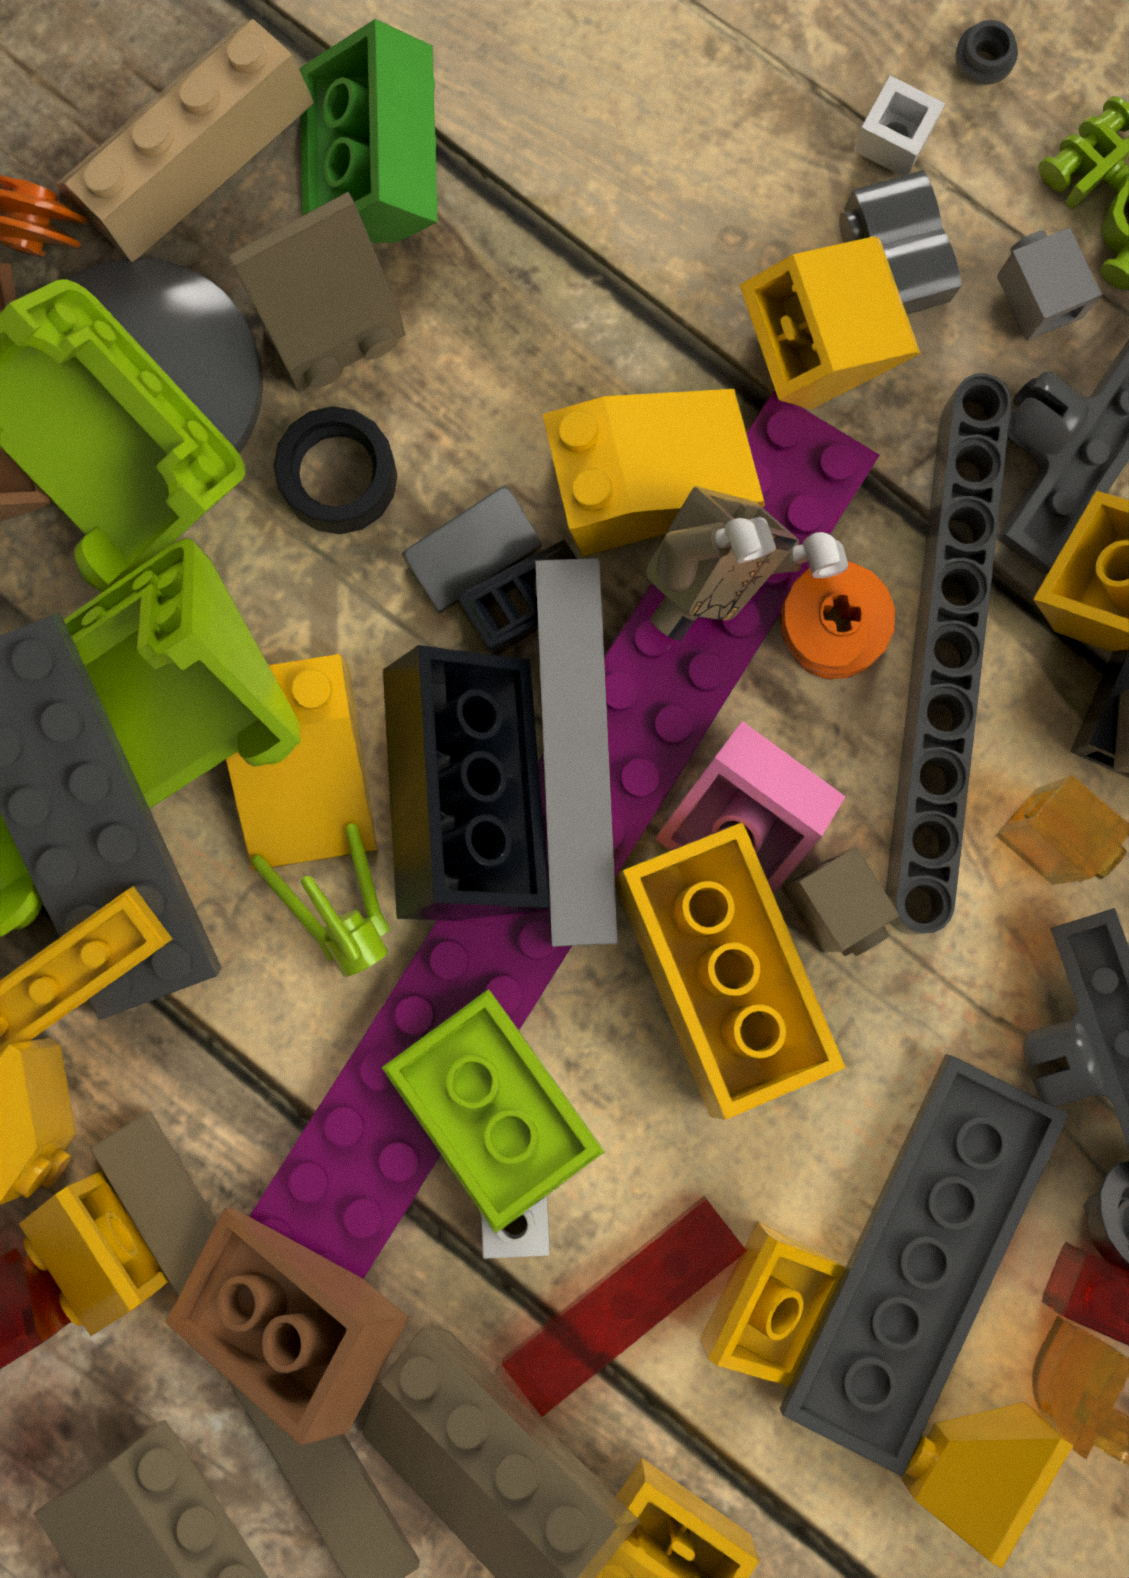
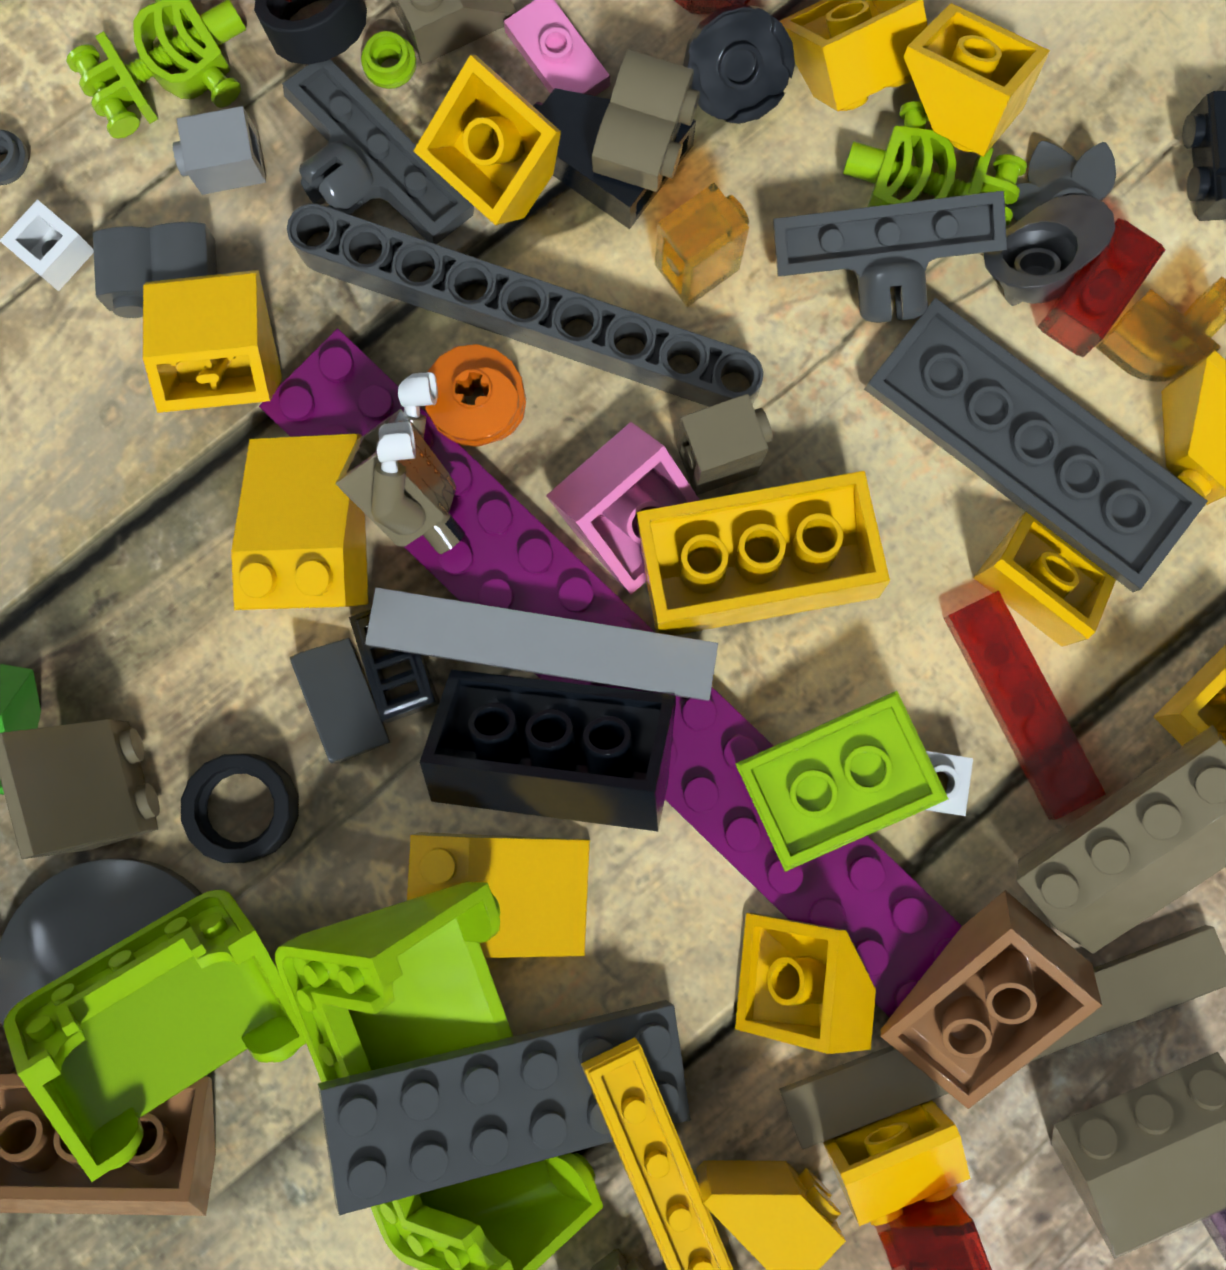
camera: 75 degrees left, 0 degrees up
lime plant [251,823,391,977] -> none
none -> yellow slope [735,913,876,1054]

